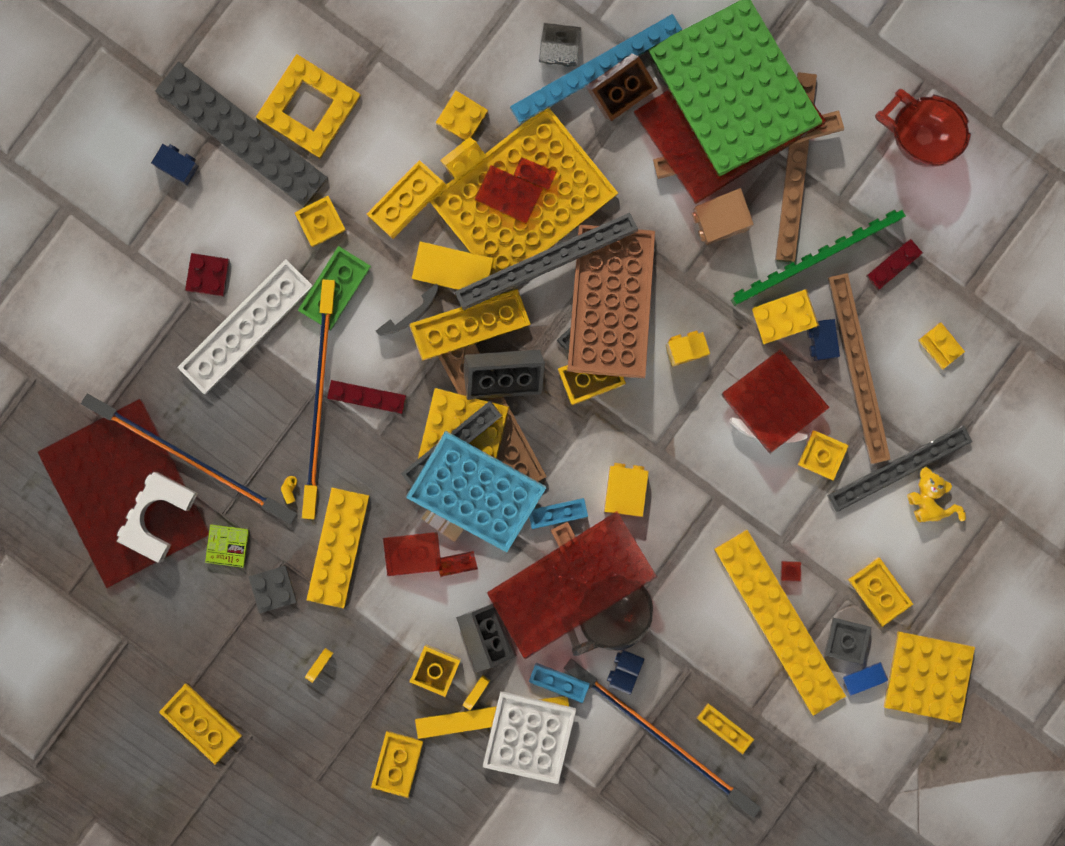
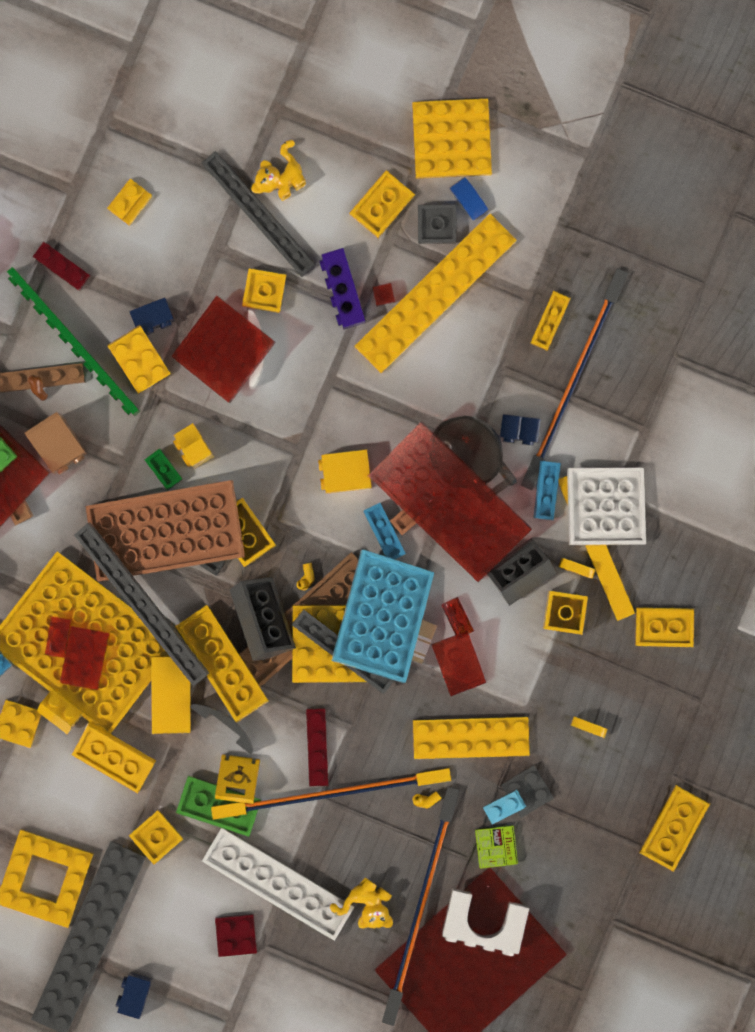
camera: 105 degrees left, 0 degrees up
medium nougat plate [828,273,891,464] -> none
none -> dark orange arm [28,375,48,401]
none -> green plate [144,448,183,491]
none -> yellow container [215,754,260,804]
none -> yellow arm [296,563,315,591]
none -> dark purple brick [319,248,365,330]
none -> yellow animal [330,877,393,929]
none -> medium azure plate [483,789,526,824]

